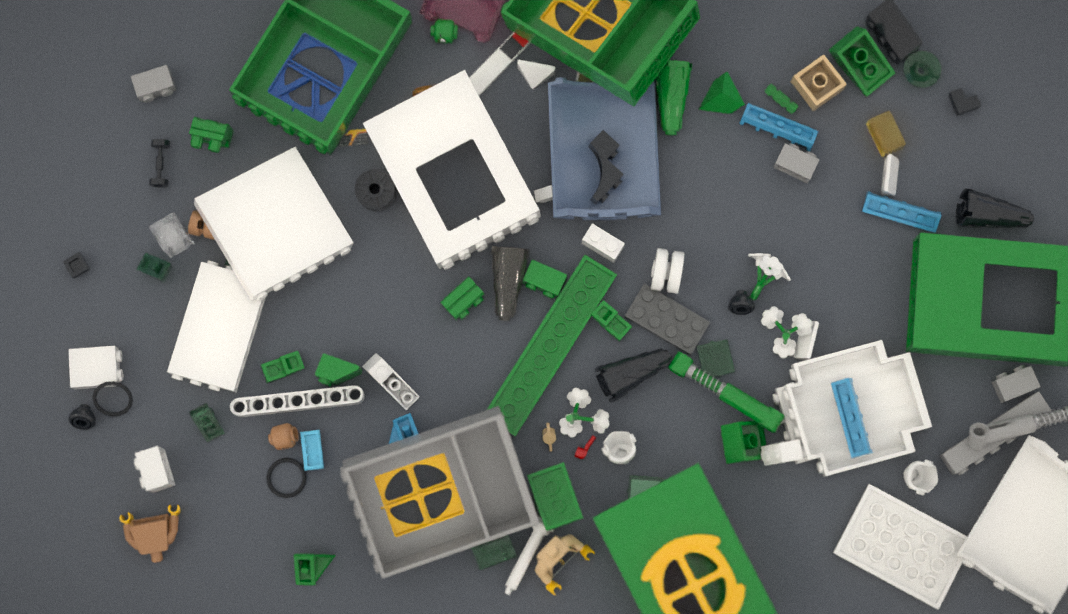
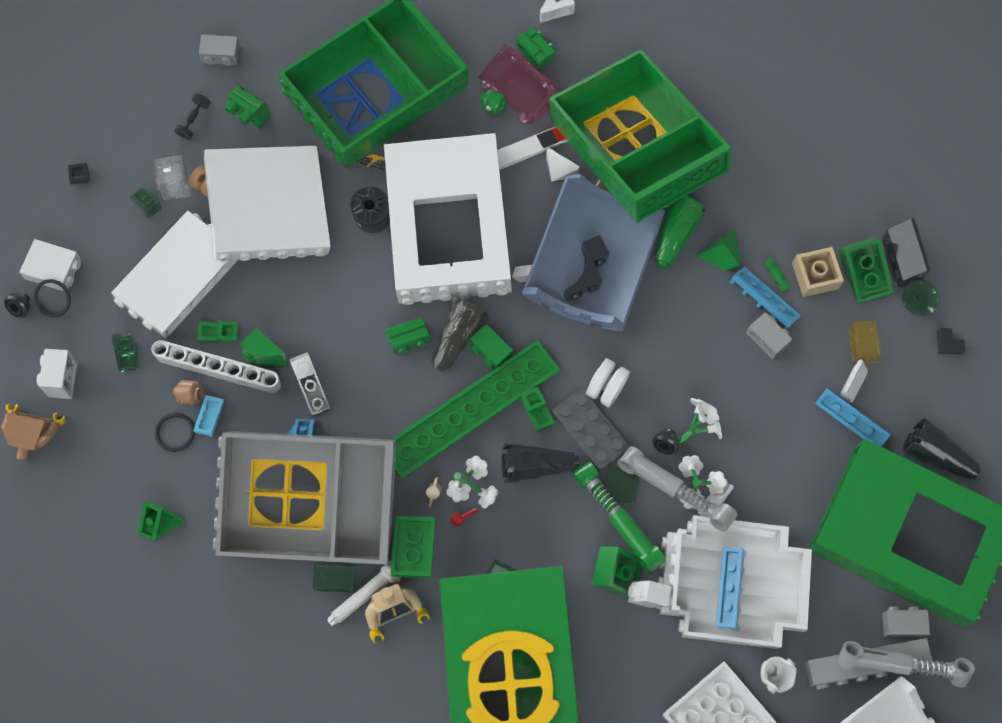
camera: 20 degrees right, 10 degrees down
white brick [582,224,625,263] -> none
white cap [601,431,636,464] -> none
none -> light grey piece [618,446,737,532]

